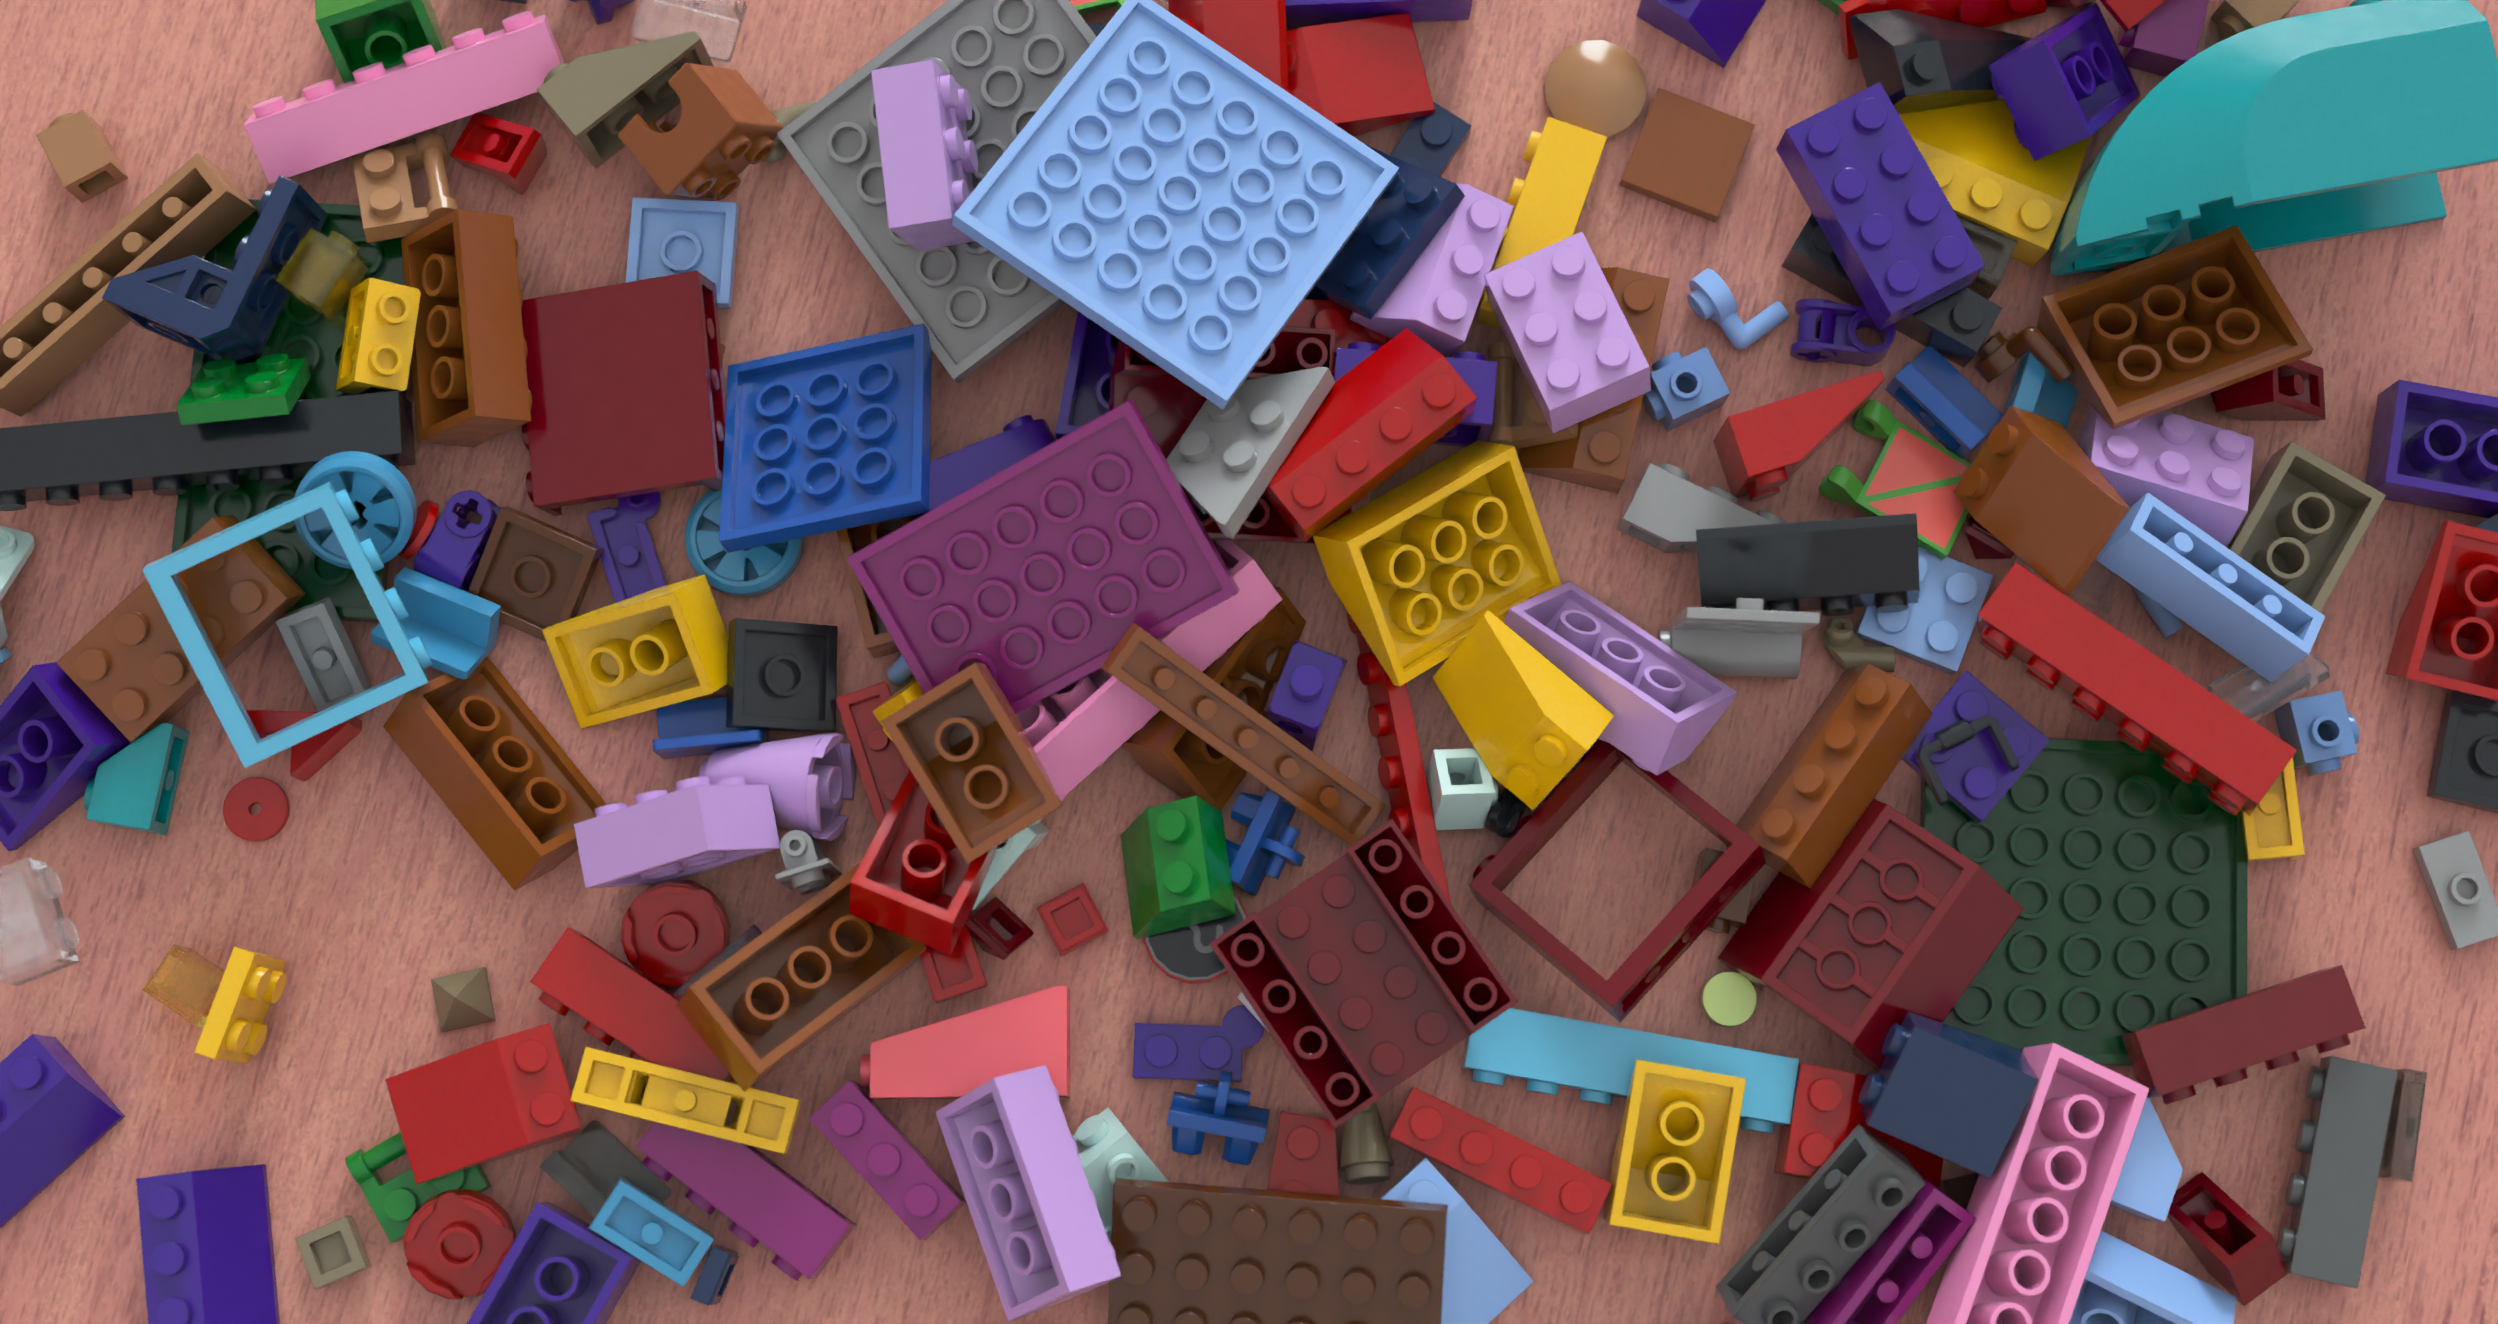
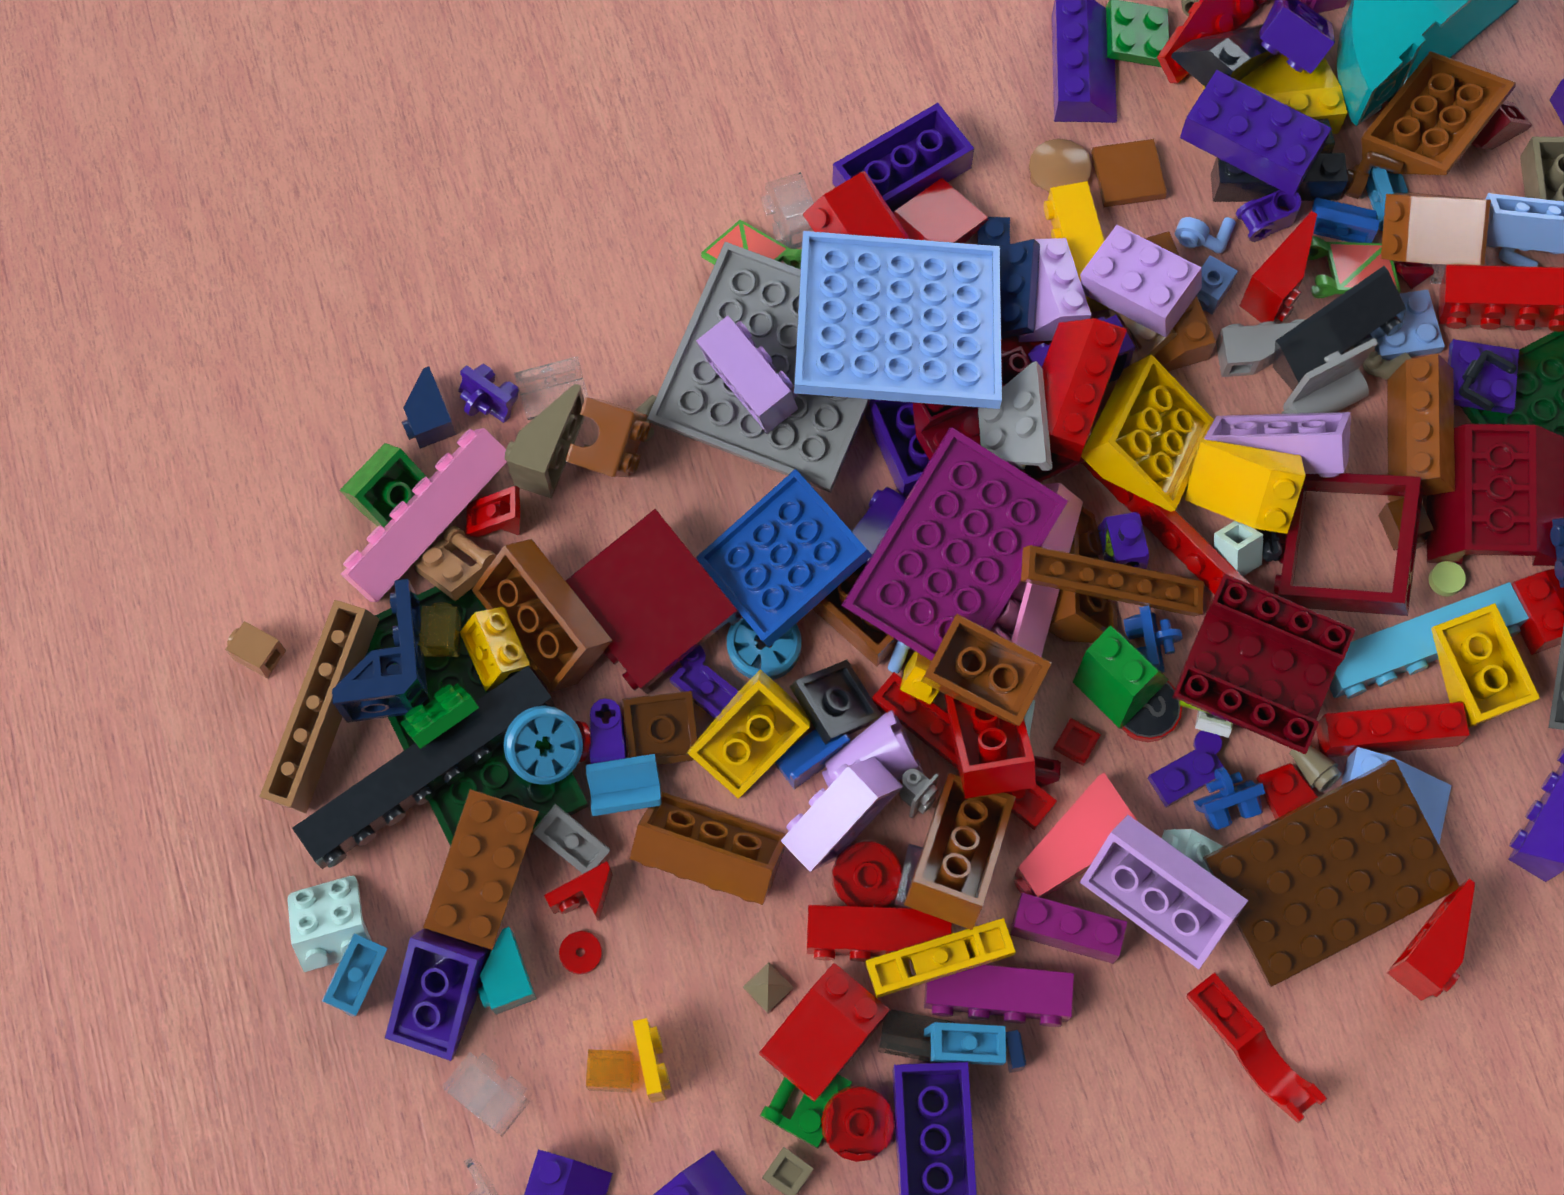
camera: 30 degrees left, 10 degrees down
medium azure window [142,482,433,768] -> none
light blue plate [625,197,740,309] -> none
lavender brick [2077,408,2254,547] -> none

